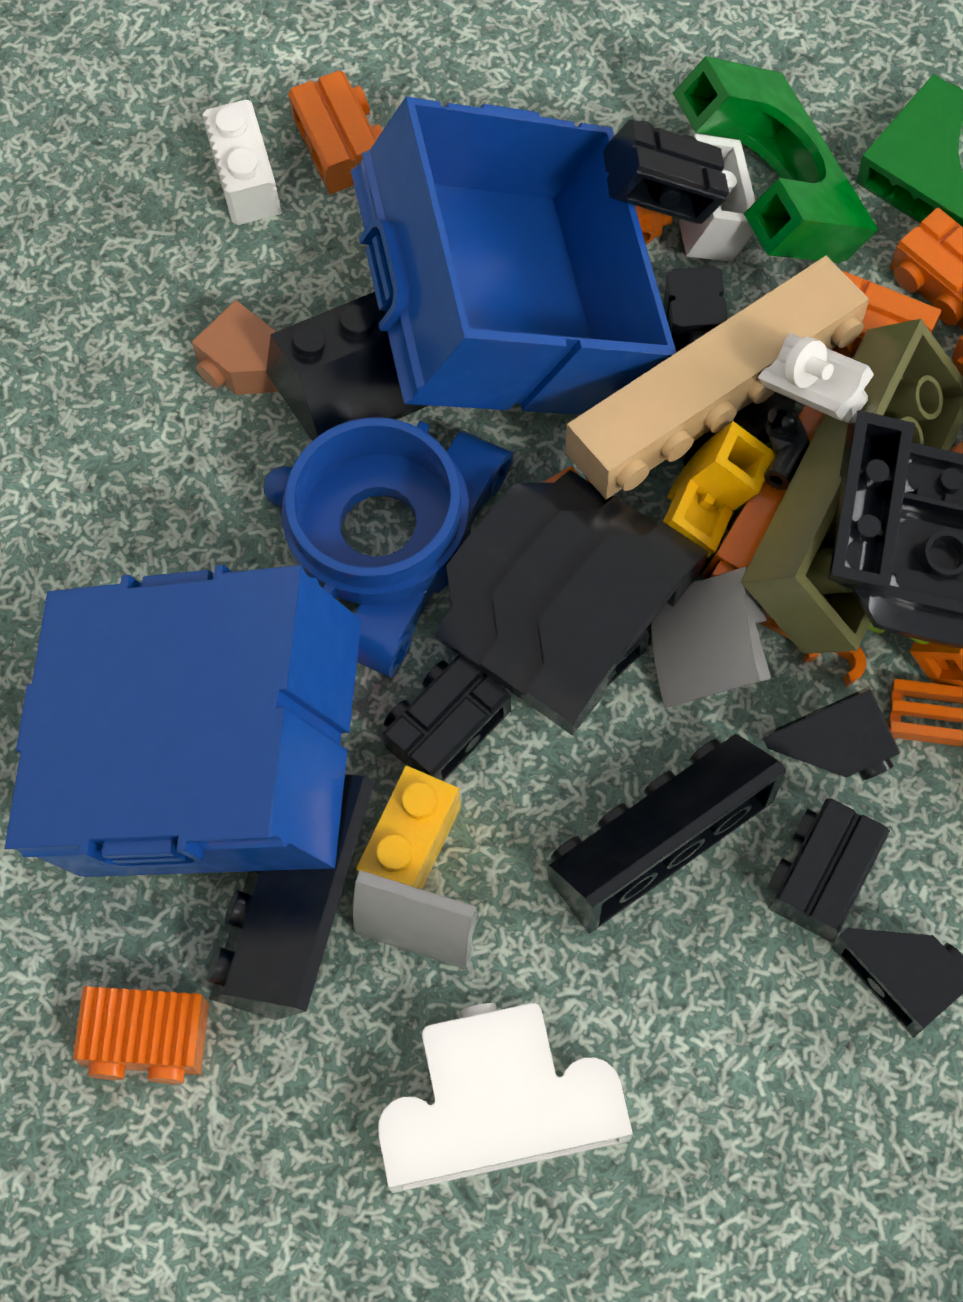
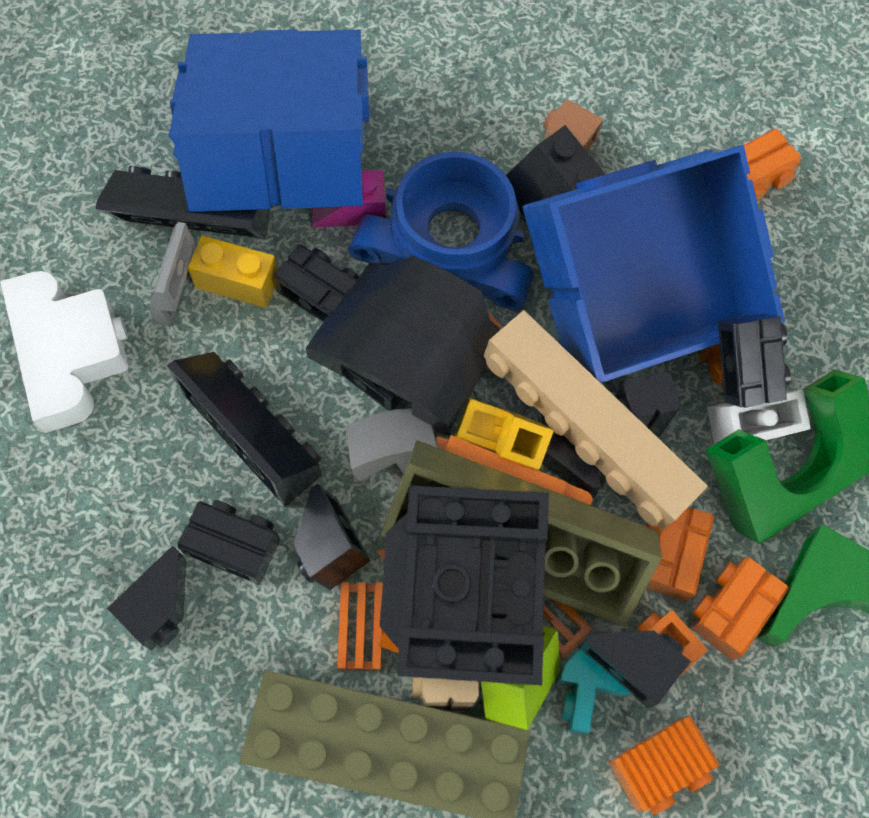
camera: 75 degrees right, 0 degrees up
orange brick [73,986,209,1084] -> none
white brick [202,100,282,225] -> none
white hips [758,333,874,423] -> none
black arm [764,404,810,490] -> none

